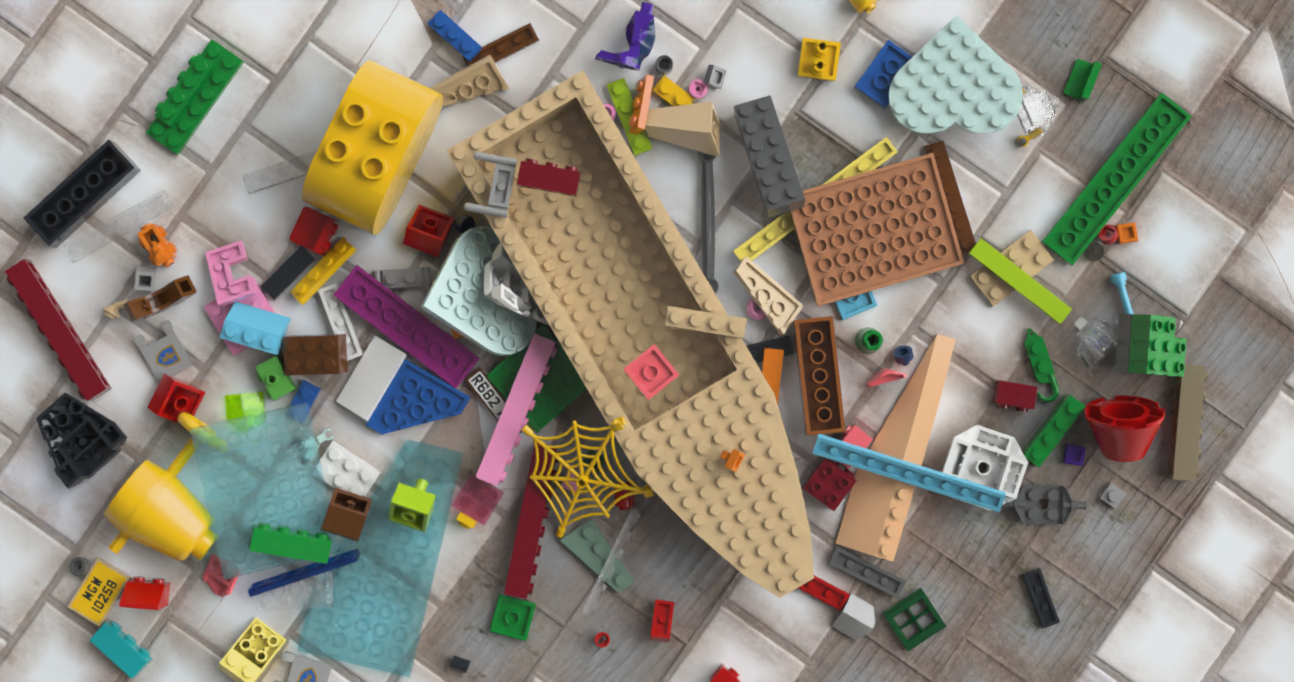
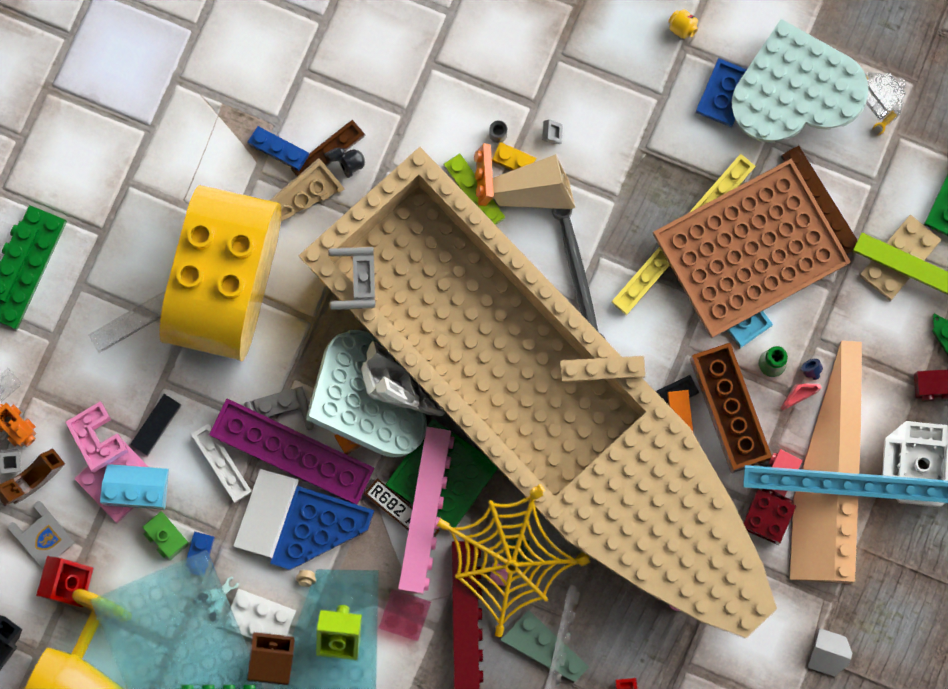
camera: 10 degrees left, 10 degrees down
clear neon green slope [225,392,266,429] -> none
reddish brown brick [283,334,348,375] -> none
red bracket [289,206,340,256] -> none
yellow plate [290,237,356,305] -> none
red slope [403,205,455,257] -> none
dark blue tile [455,214,475,234] -> none
yellow plate [456,511,478,529] -> none
dark red brick [517,158,581,197] -> none
dark purple hips [595,2,655,71] -> none
red brick [614,482,634,510] -> none
coral plate [623,344,679,400] -> none
bright pink tile [688,79,708,99] -> none
orange tile [720,449,745,472] -> none
tan wing [733,257,804,335] -> none
dark grey brick [734,95,805,218] -> none
bright pink plate [746,298,766,320] -> none
yellow plate [797,38,841,82] -> none
red tile [798,575,850,611] -> none
dark grey plate [828,546,906,598] -> none
dark green piece [882,587,946,651] -> none
green panel [1063,59,1102,102] -> none
none -> tan plate [296,570,316,587]
none -> black piece [324,148,365,178]

